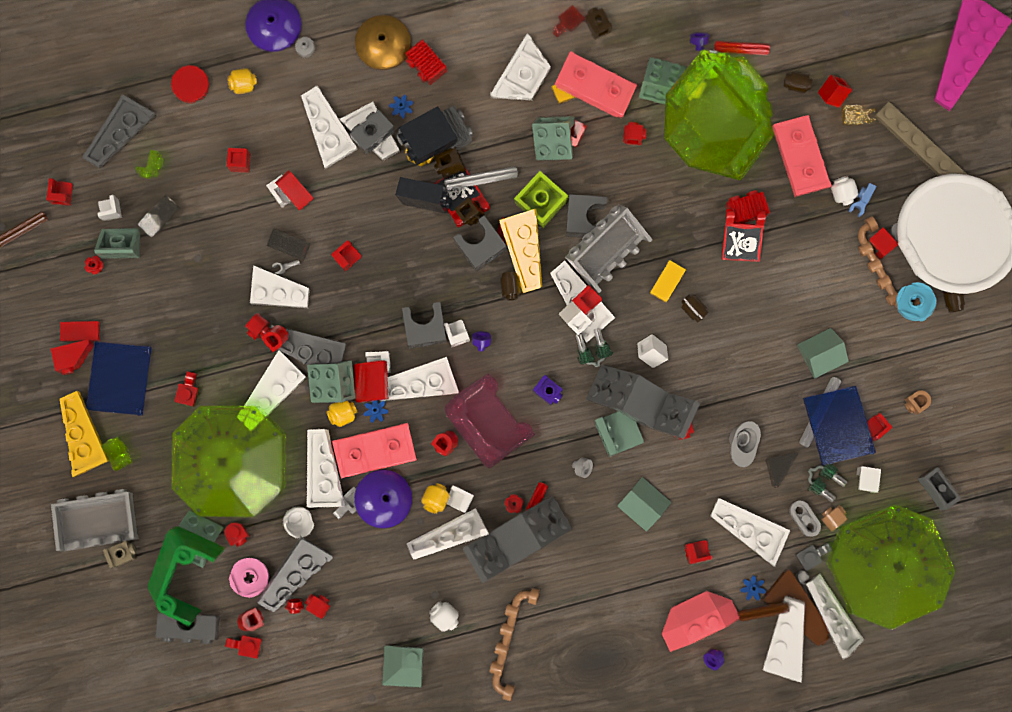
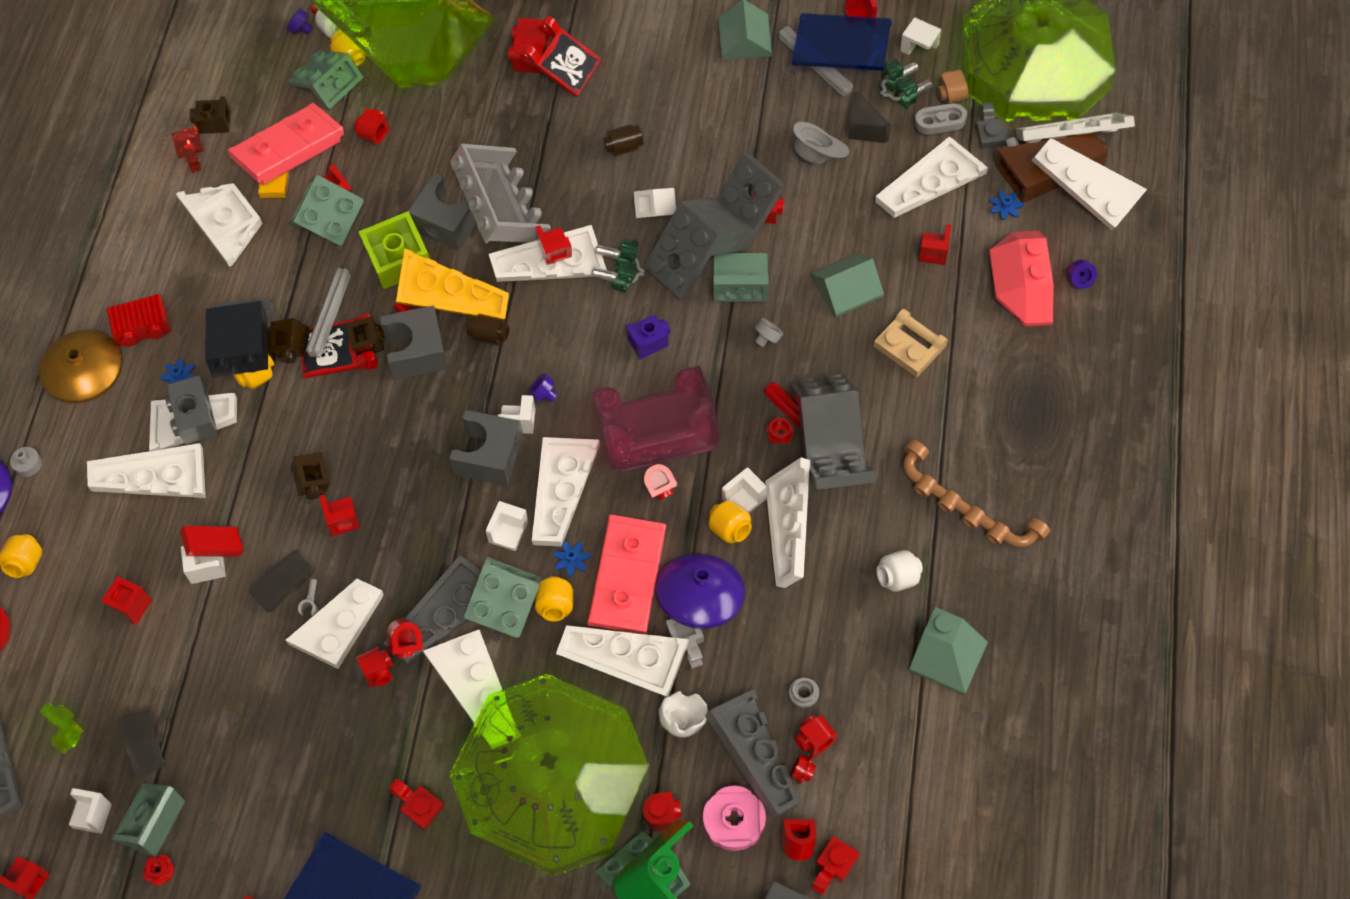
camera: 65 degrees left, 20 degrees down
red slope [354,360,389,403] -> none
black brick [395,177,452,214] -> none
white panel [559,301,592,335] -> none
yellow tile [650,260,686,302] -> none
reddish brown axle [738,602,790,621] -> none
none -> dark brown brick [290,452,330,499]
none -> light grey plate [789,678,819,708]
none -> tan plate [873,309,948,377]

